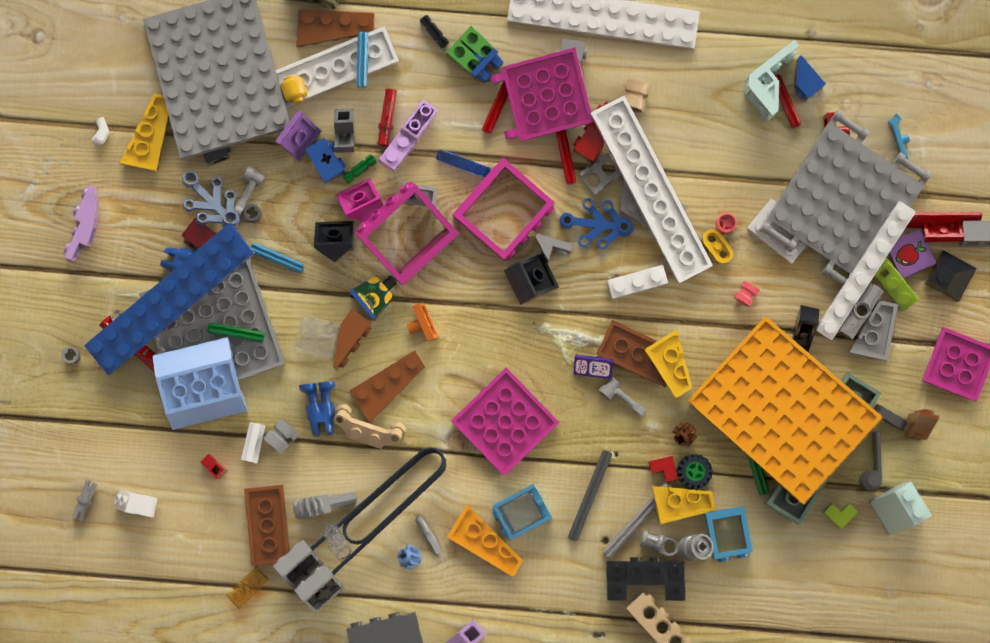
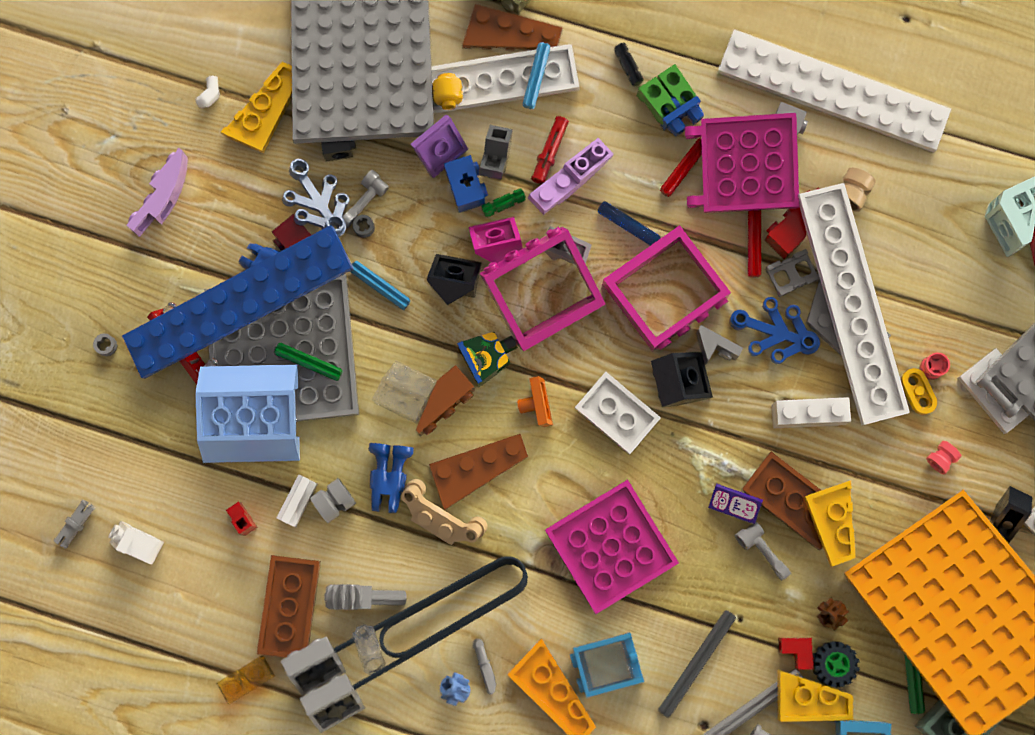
camera: 15 degrees right, 5 degrees down
none -> white plate [575,372,661,455]

